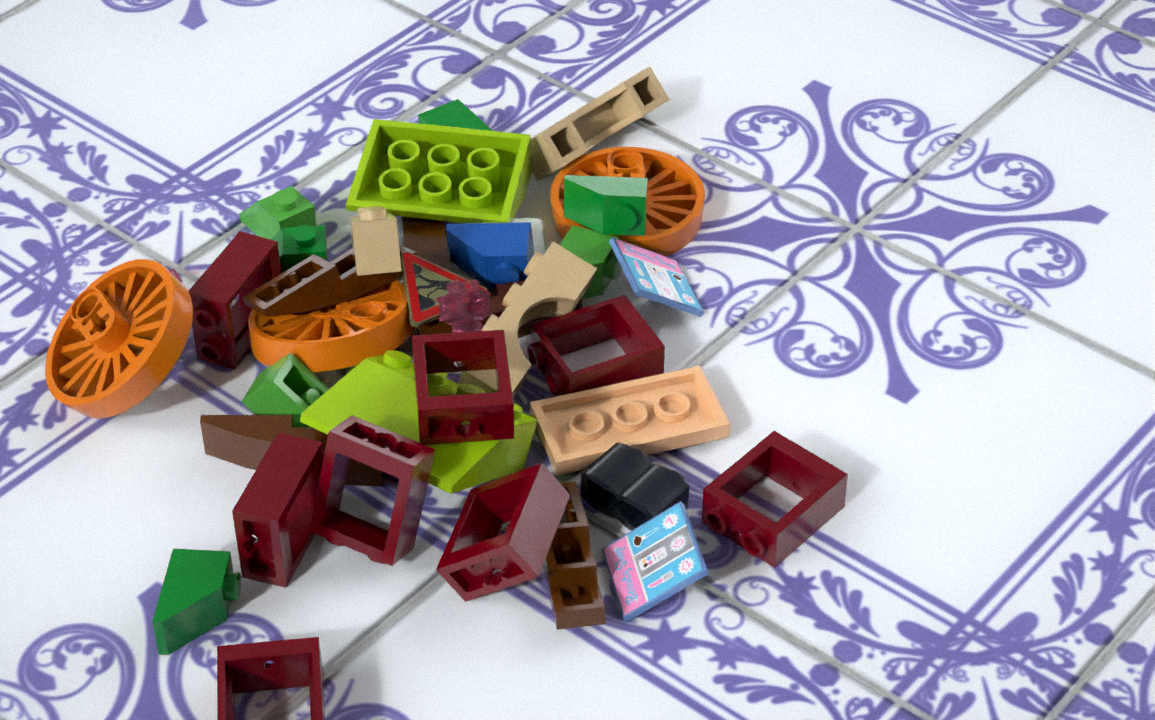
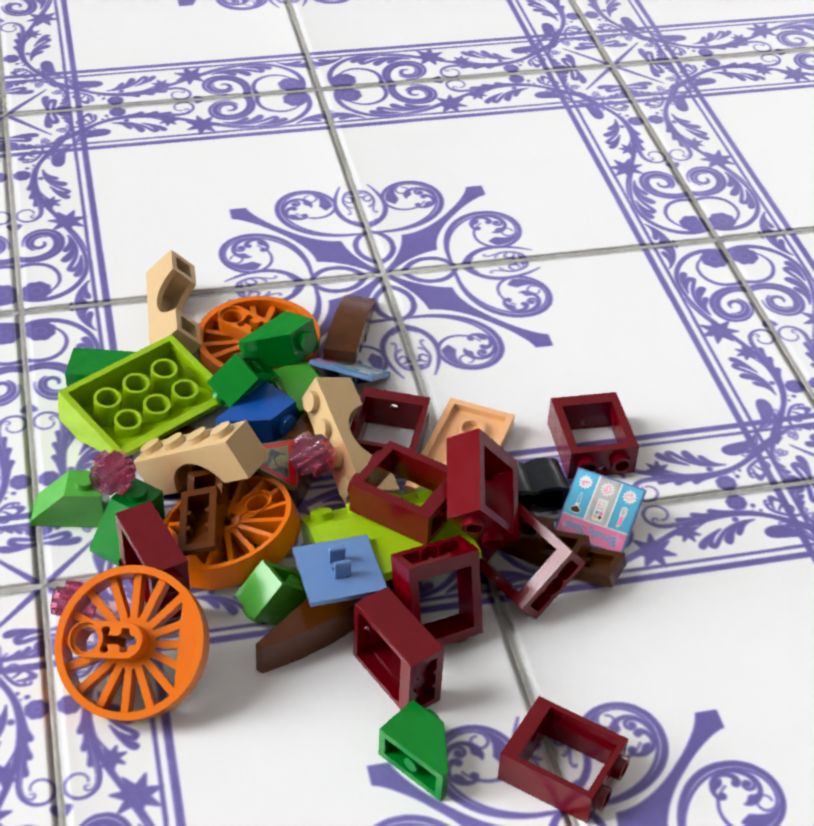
camera: 55 degrees left, 0 degrees up
none -> clear pink gear [89,450,136,496]
none -> green slope [207,352,279,408]
none -> medium blue piece [292,534,387,607]
none -> reddish brown slope [323,295,376,363]
none -> dark red window [447,428,519,549]

